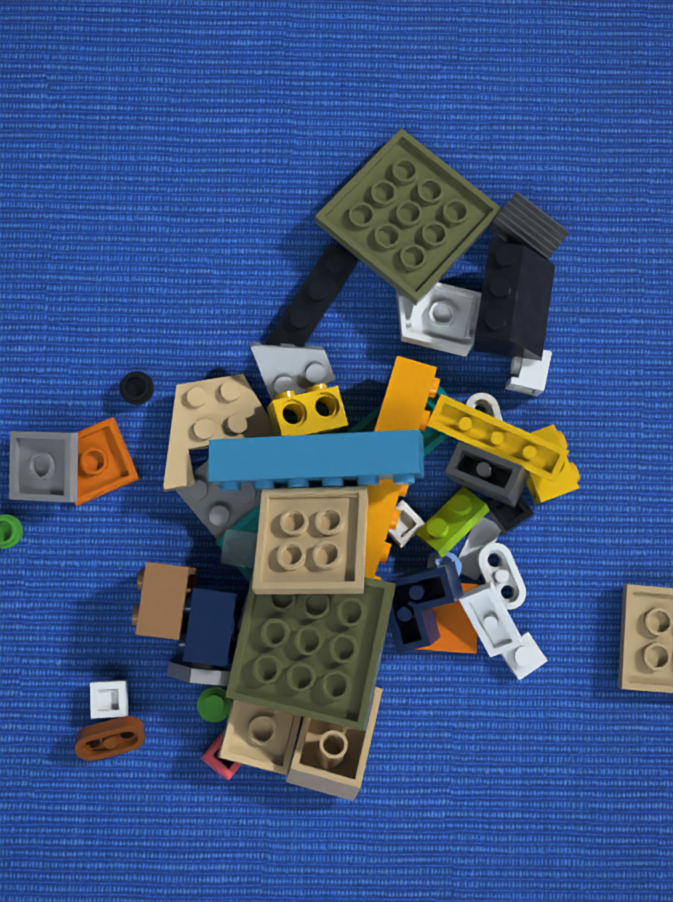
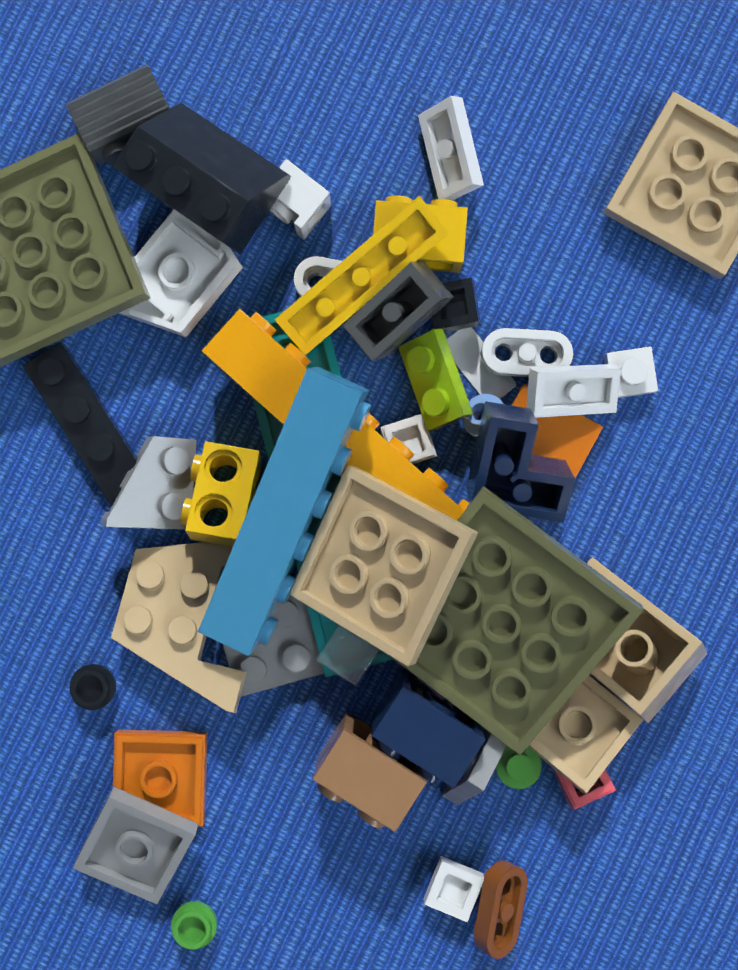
camera: 55 degrees left, 5 degrees up
none -> white plate [418,96,484,201]

